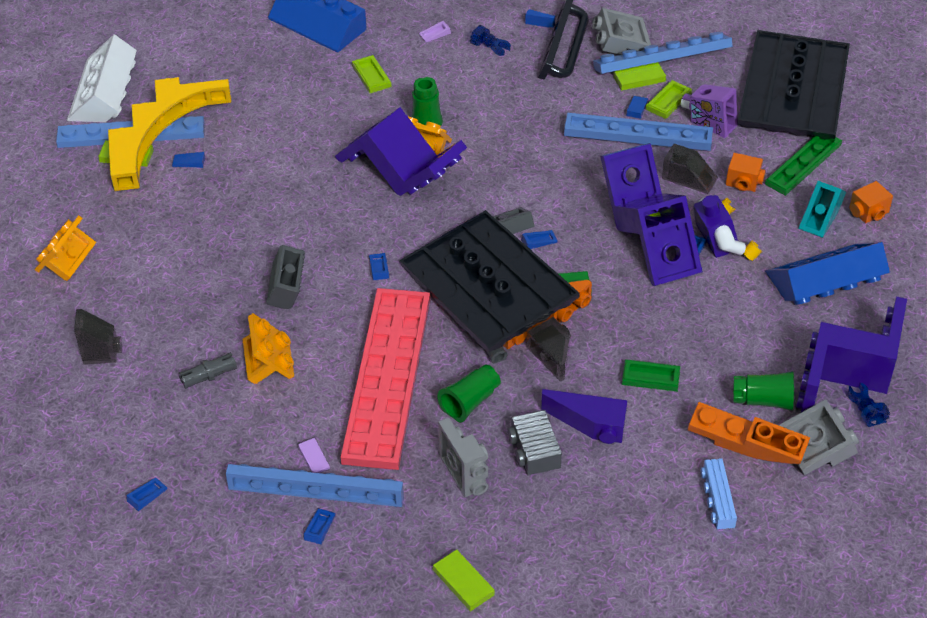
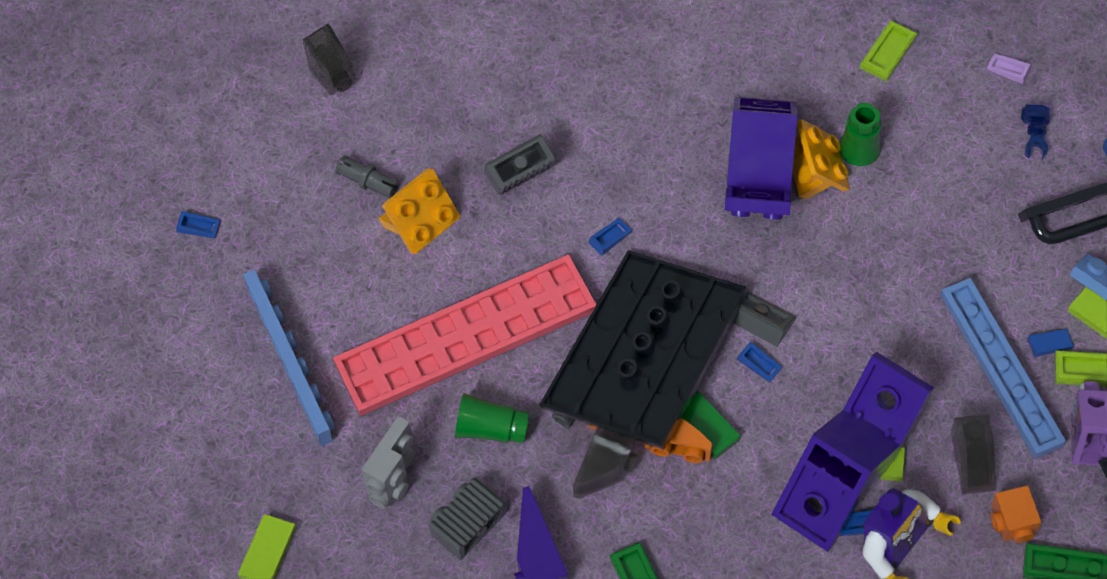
camera: 60 degrees right, 15 degrees up
lavender piece [298,438,330,473] -> none
blue piece [304,508,336,545] -> none

